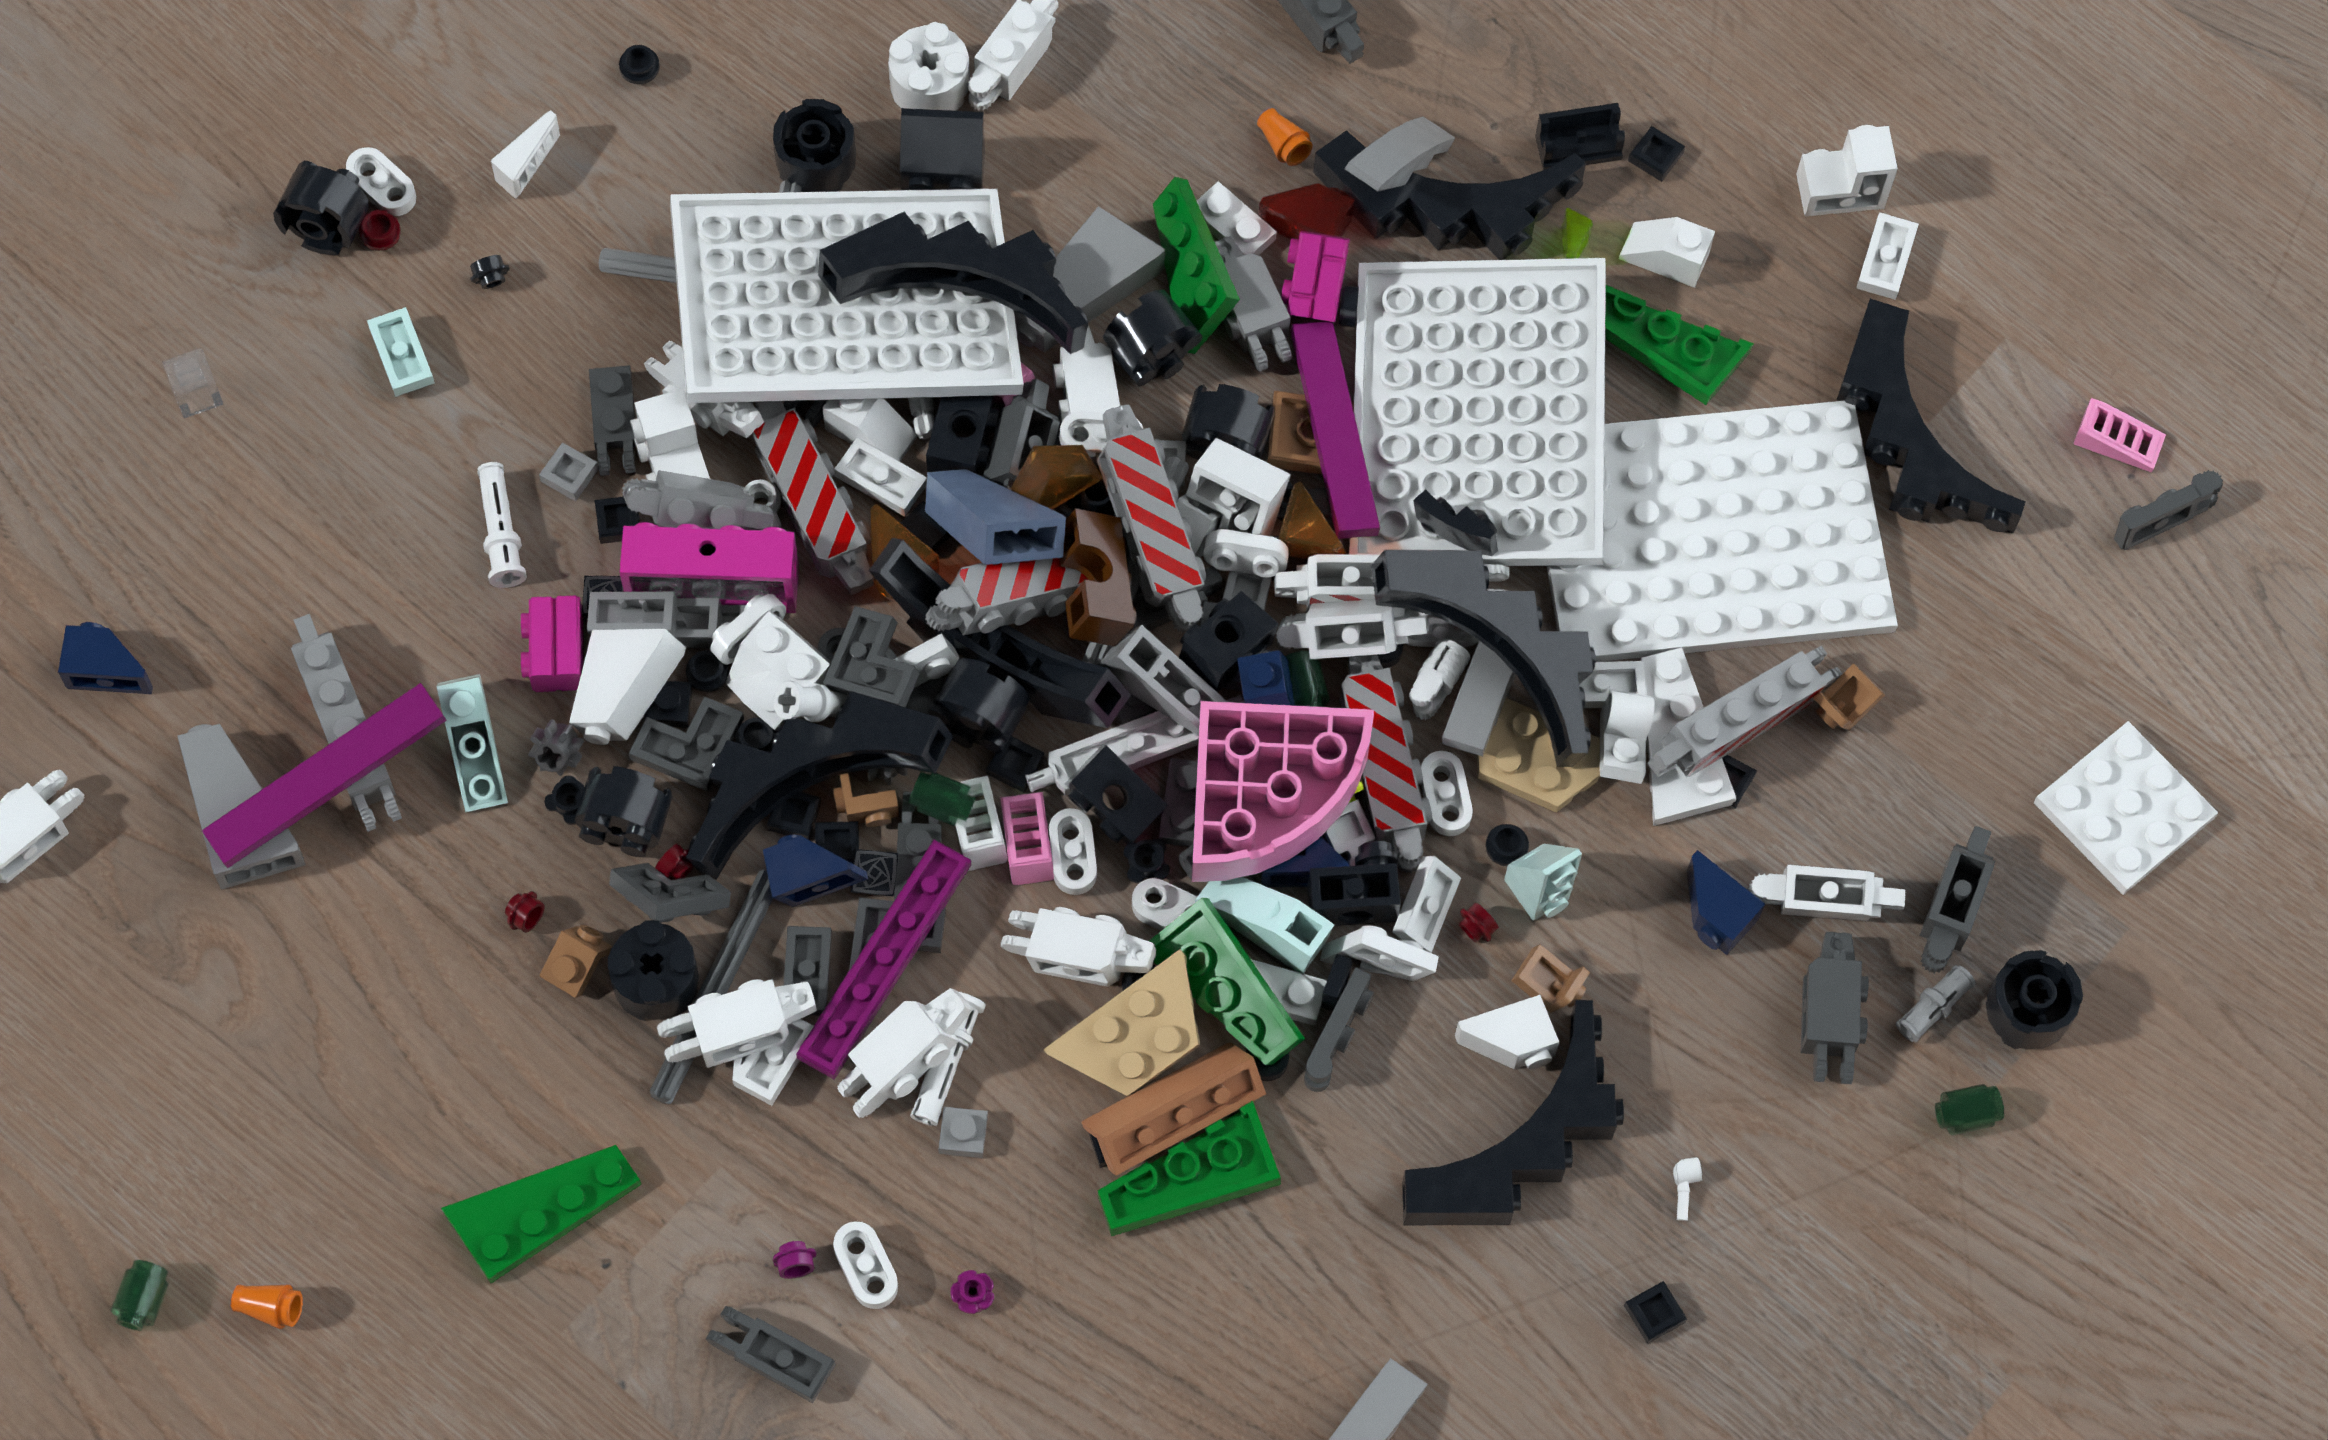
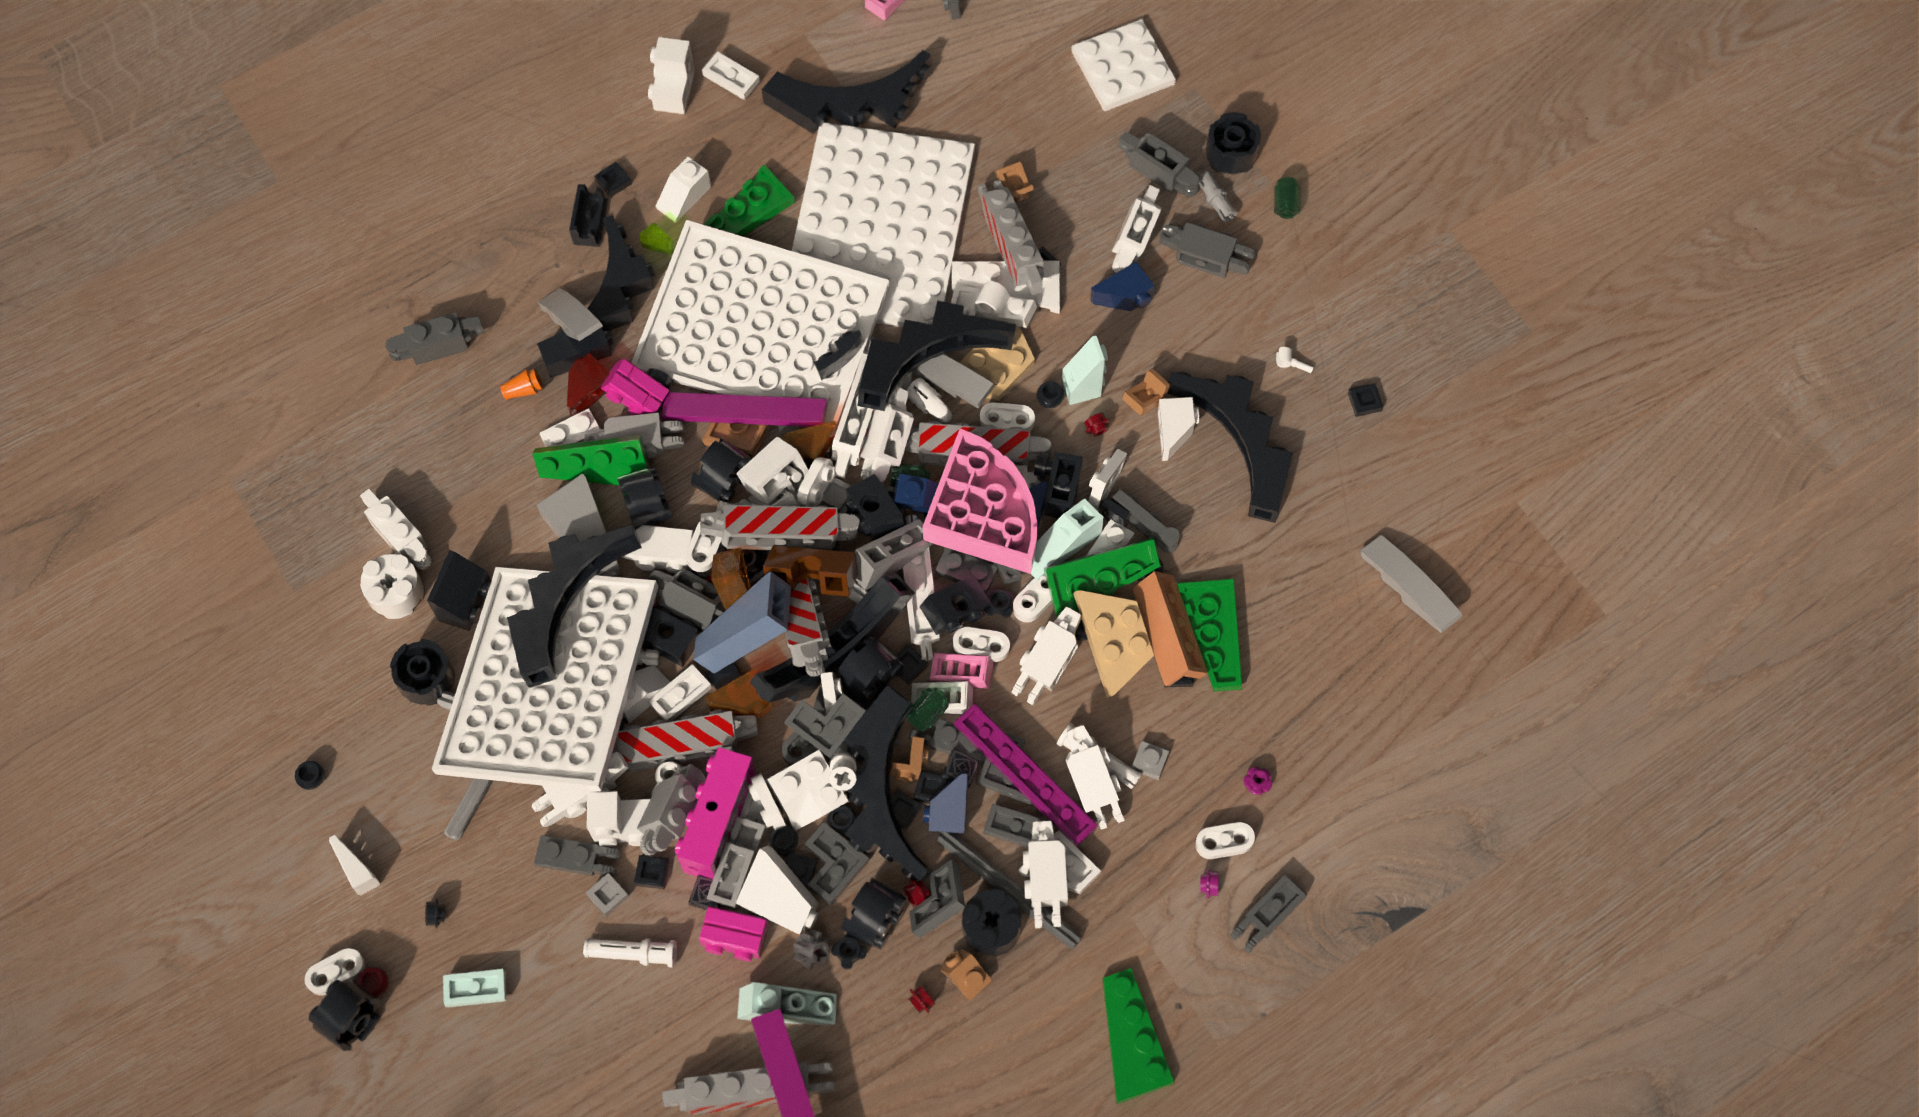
camera: 70 degrees left, 0 degrees up
white plate [1392,856,1461,953] -> none

